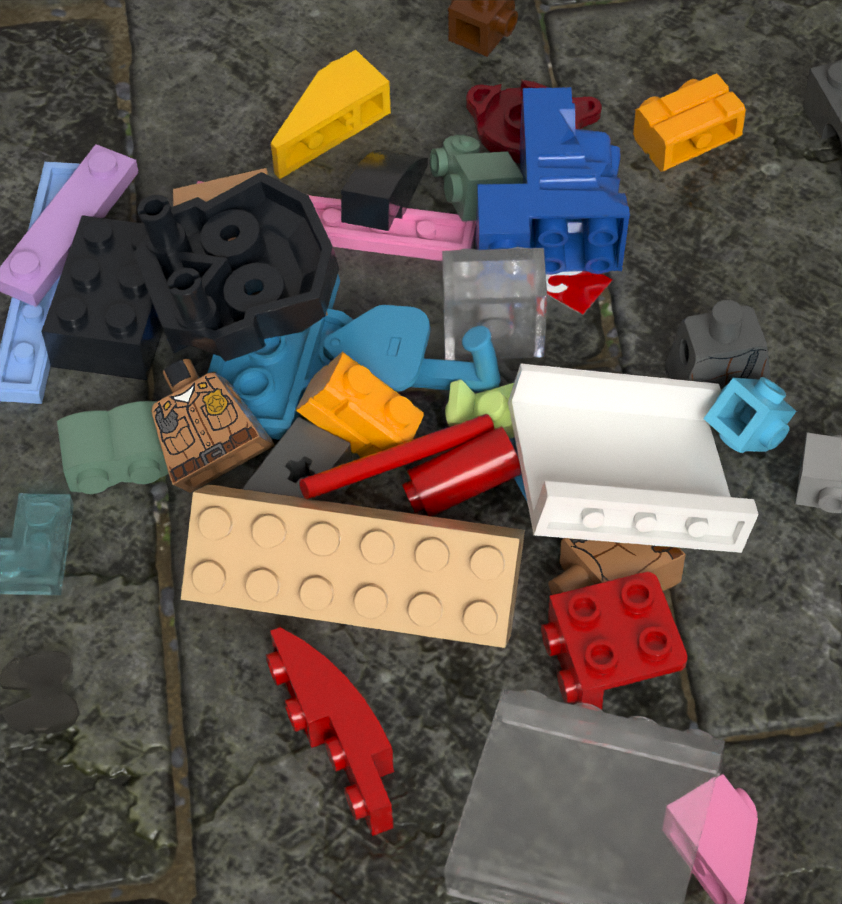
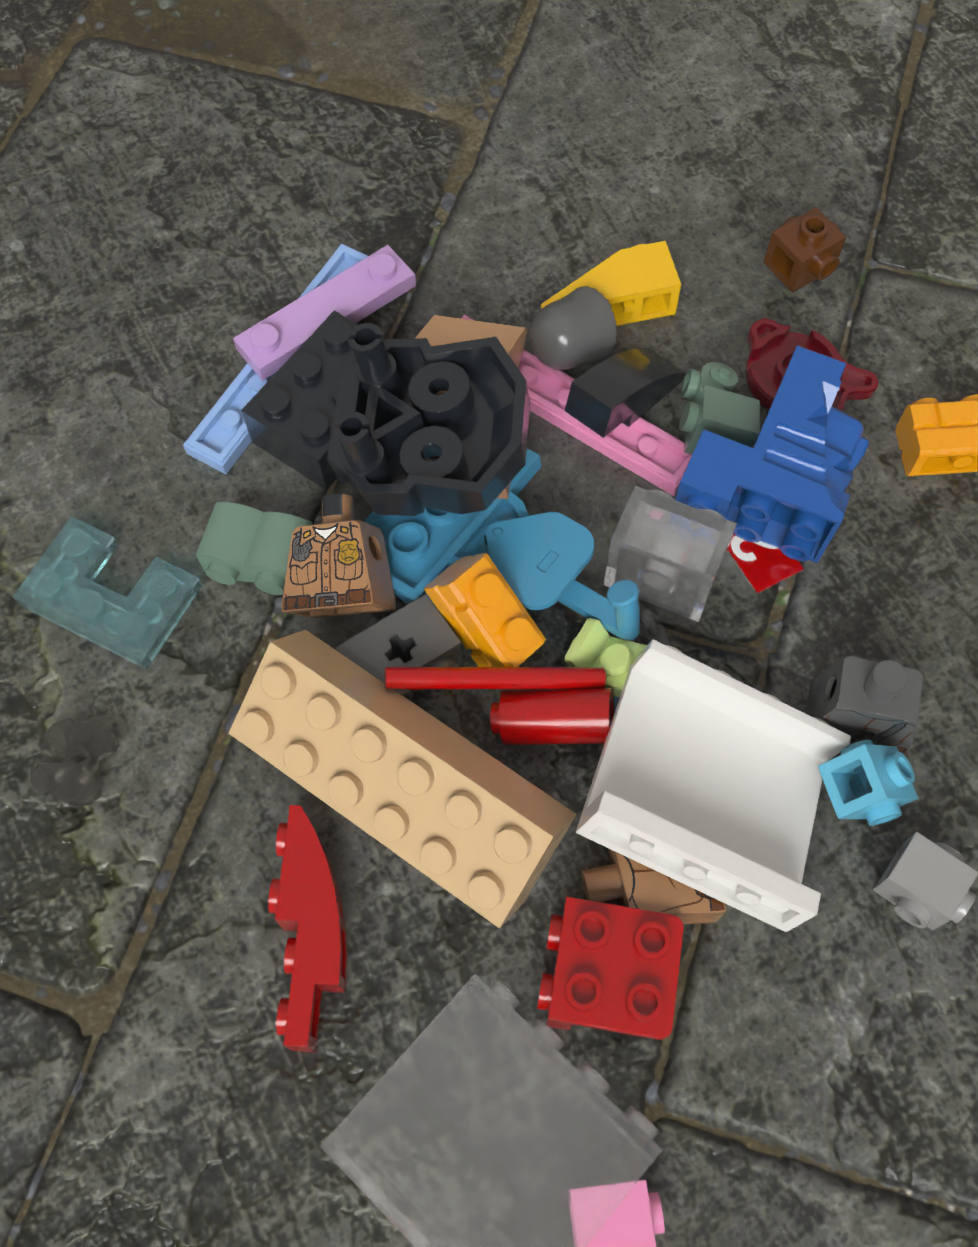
camera: 25 degrees right, 10 degrees up
none -> dark grey hair [529,286,617,370]

